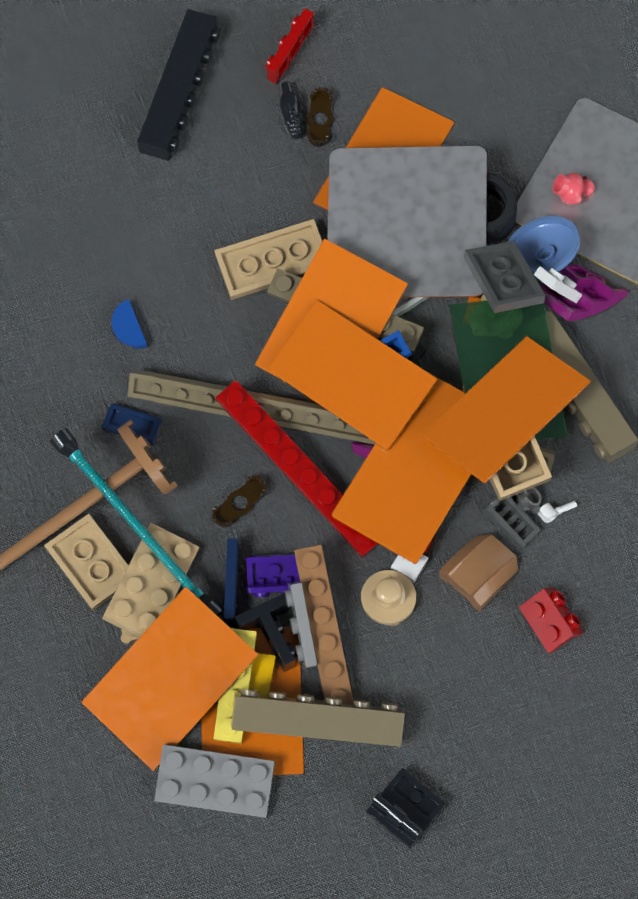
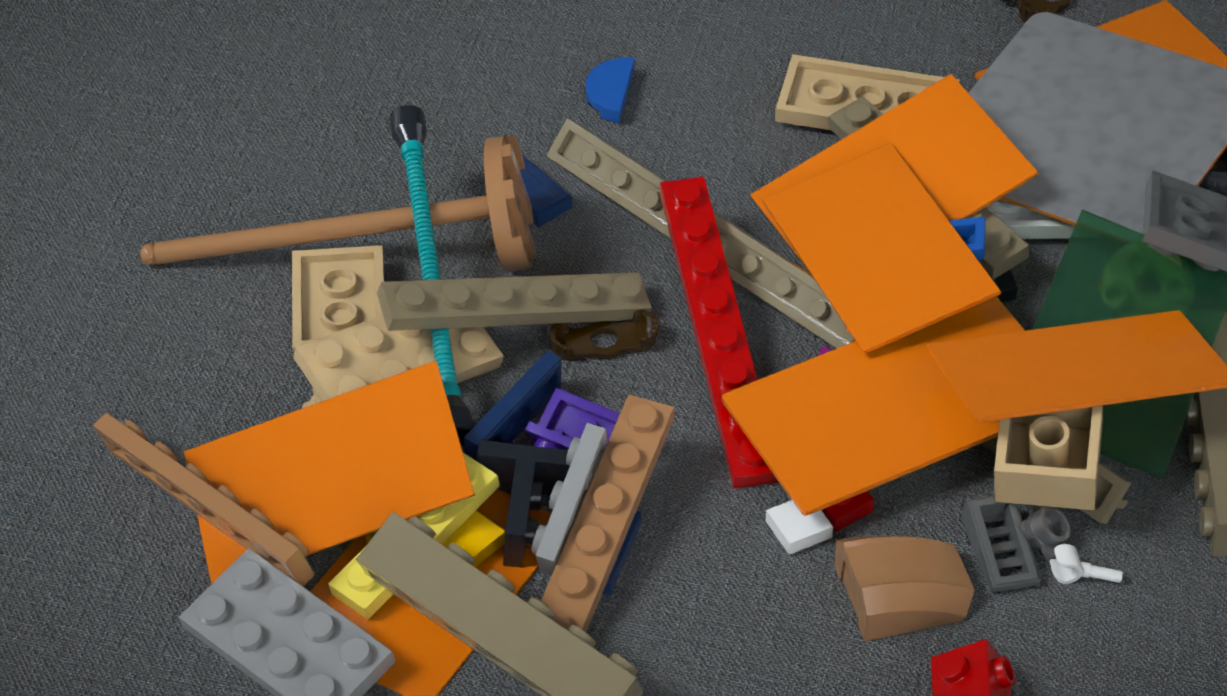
camera: 30 degrees right, 25 degrees down
tan plate [361,570,416,626] -> none
none -> medium nougat plate [93,412,315,587]
none -> dark tan plate [377,272,652,331]

